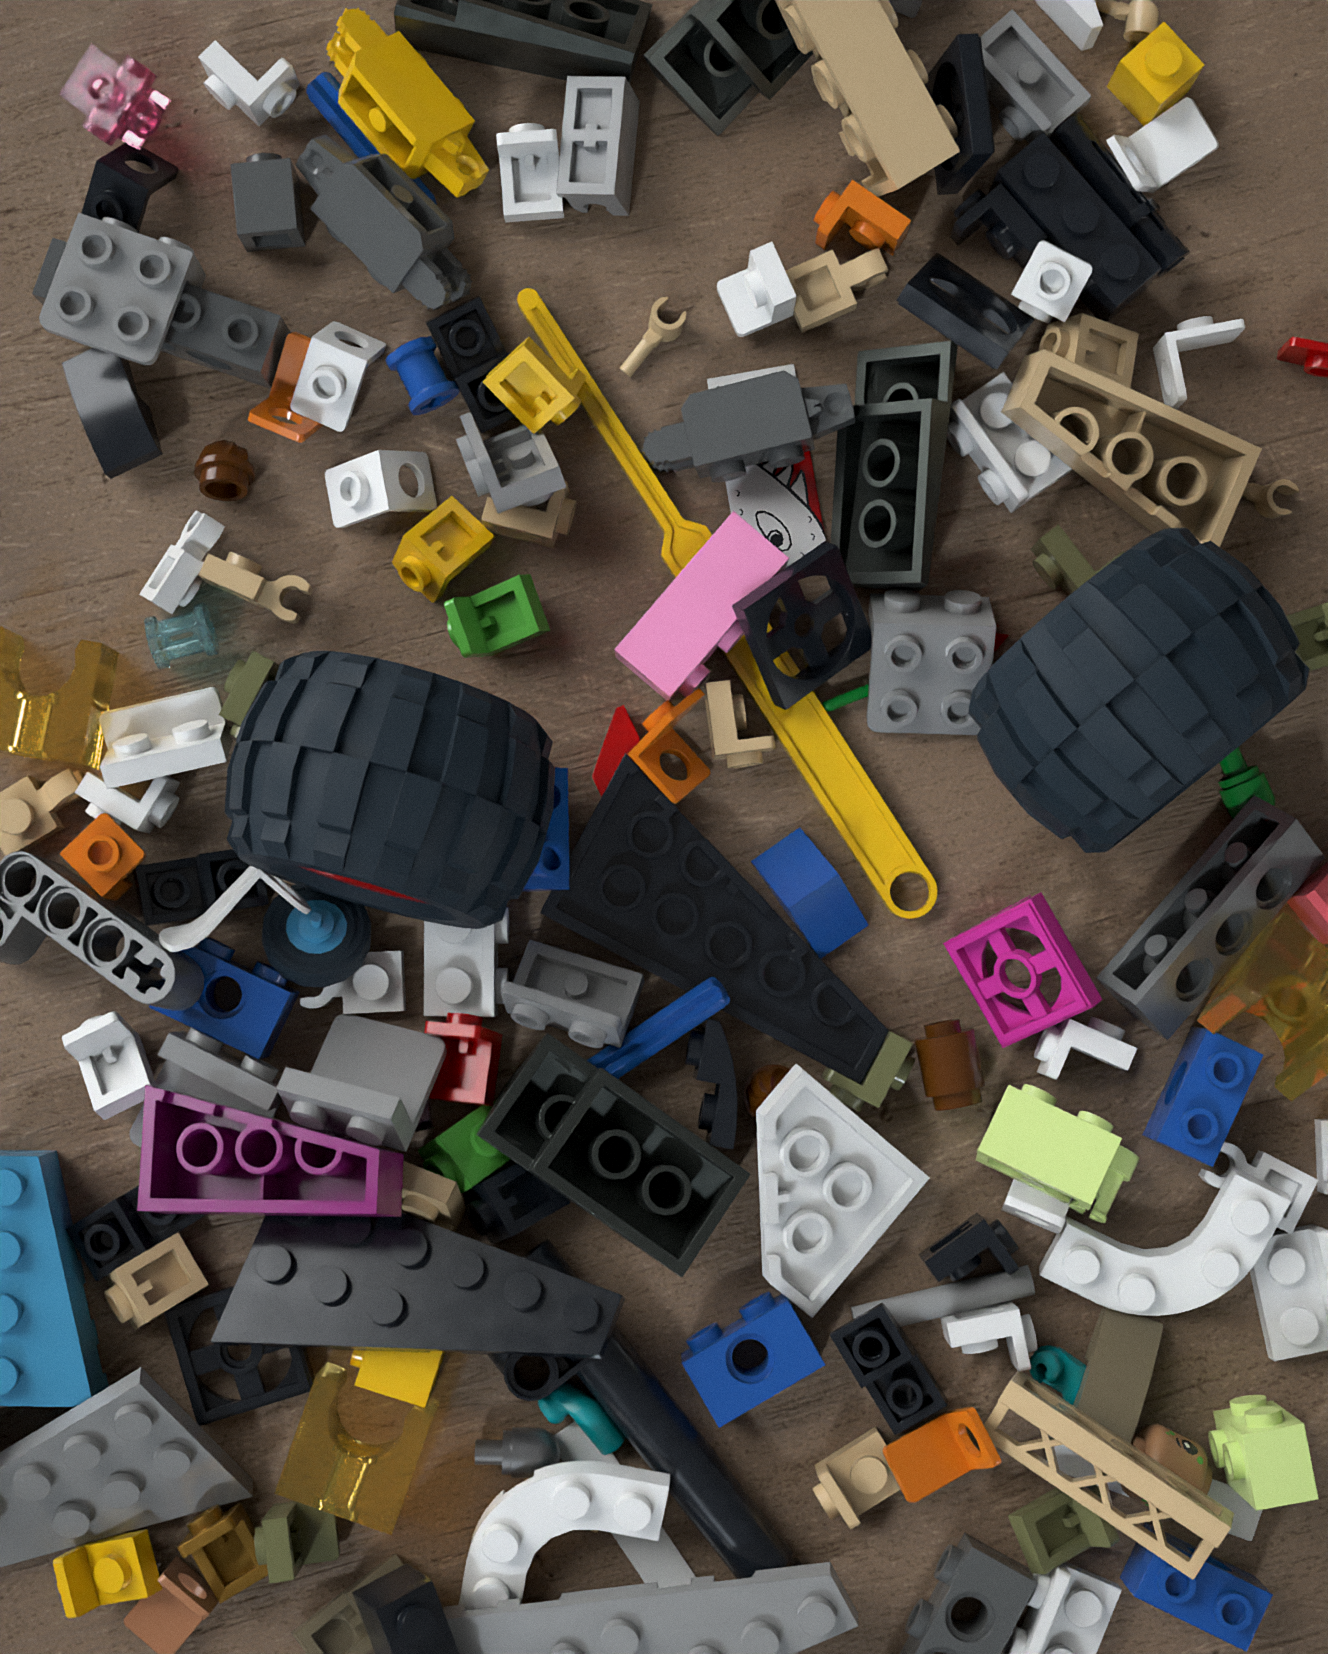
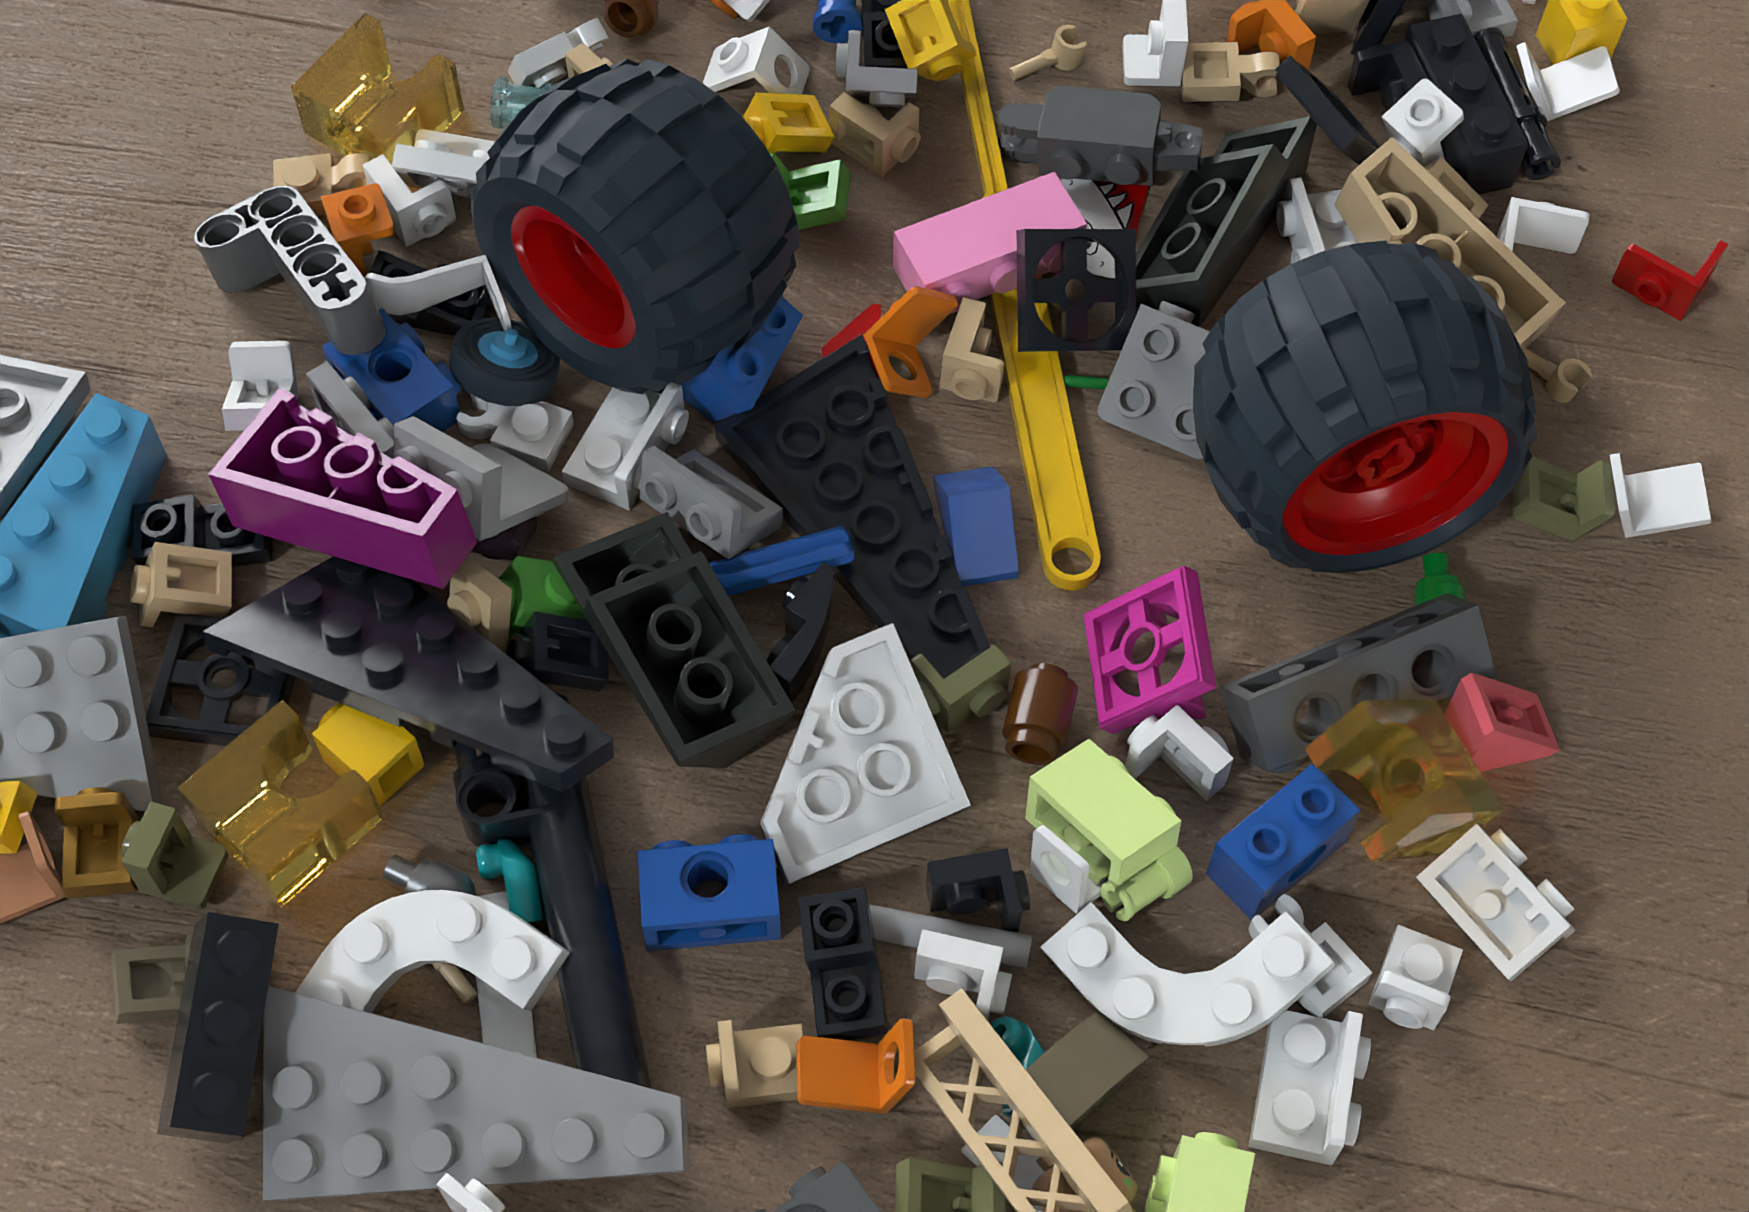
camera: 25 degrees right, 25 degrees down
red bracket [424,1013,503,1106] -> none

